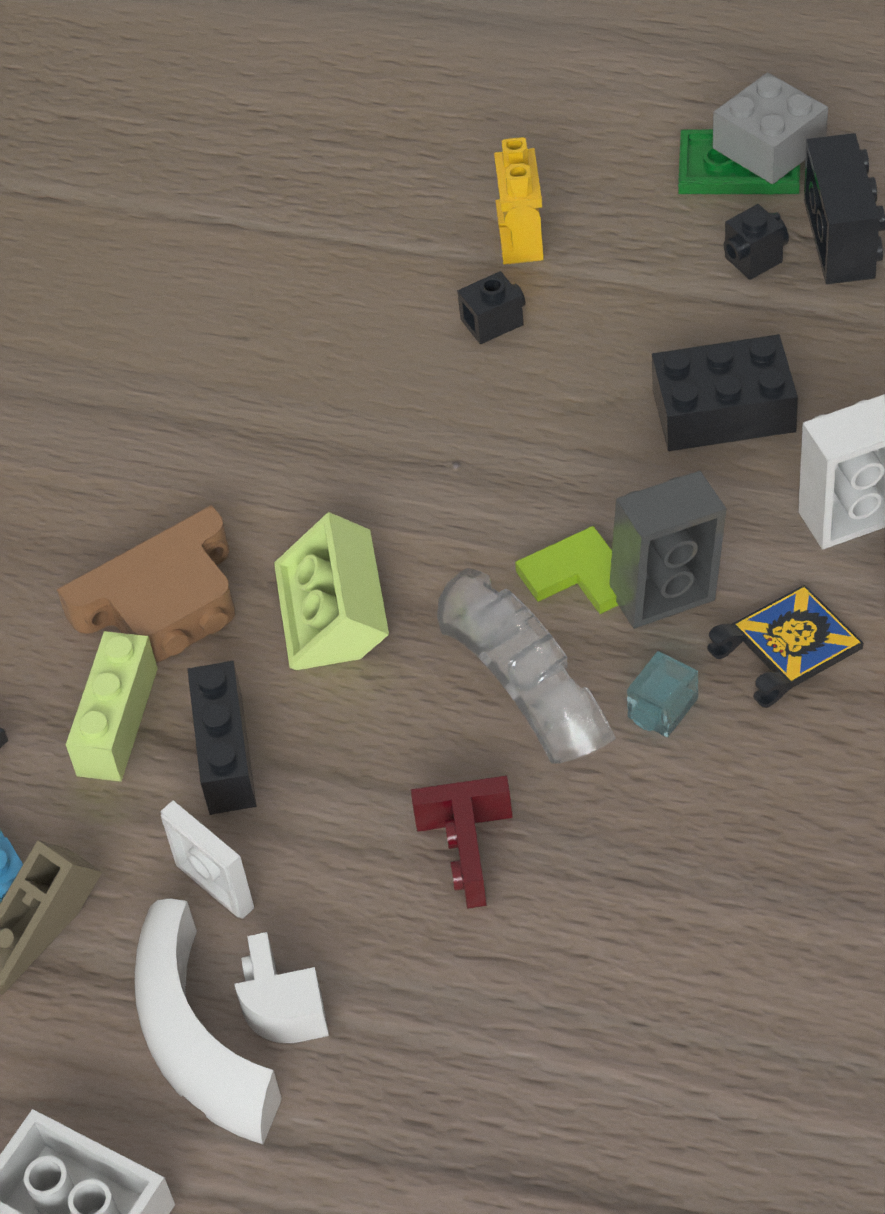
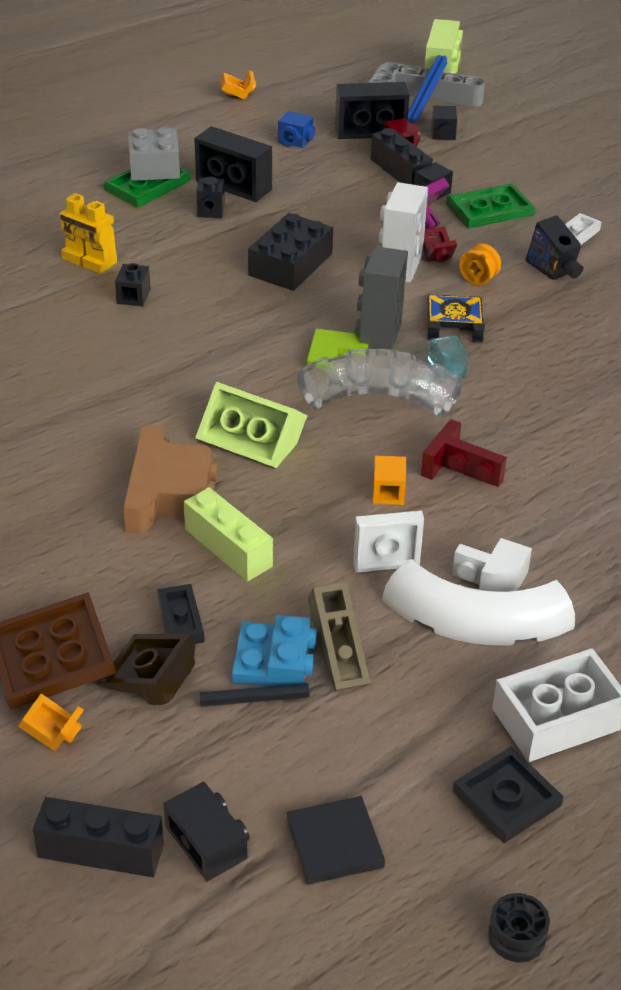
camera: 60 degrees left, 10 degrees down
black brick [187,661,257,815] -> none
none -> light orange brick [373,455,406,505]

